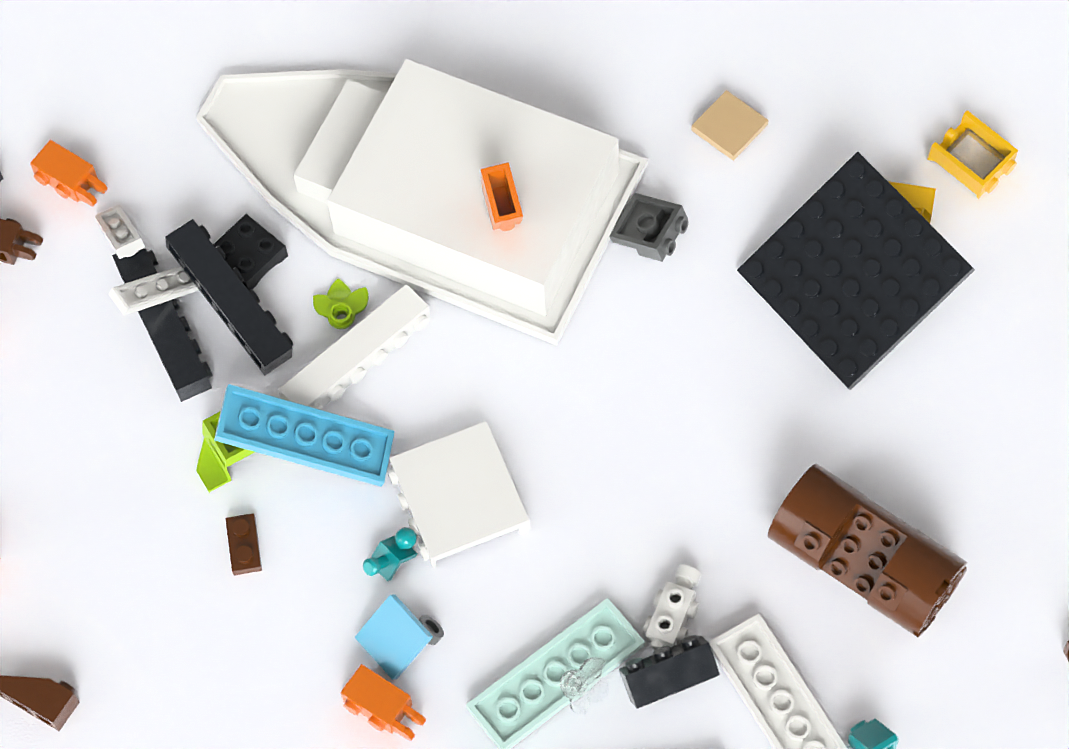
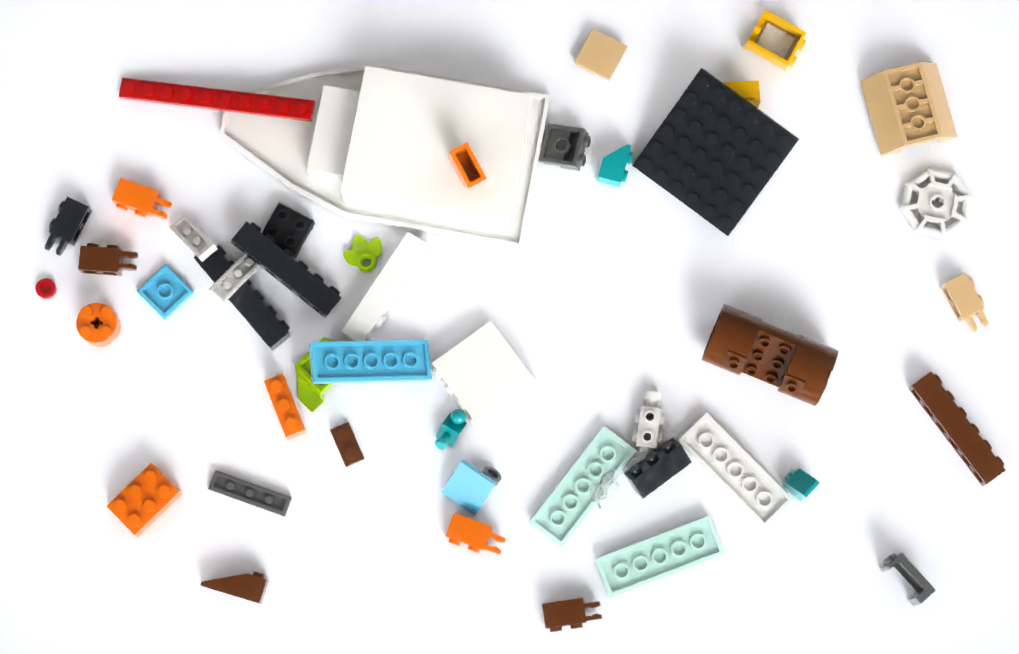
camera: 20 degrees left, 15 degrees up
none -> red plate [119,78,315,122]
none -> medium azure tile [137,264,194,320]
none -> dark grey tile [208,470,292,517]
none -> orange brick [264,373,307,440]
none -> teal slope [597,144,633,187]

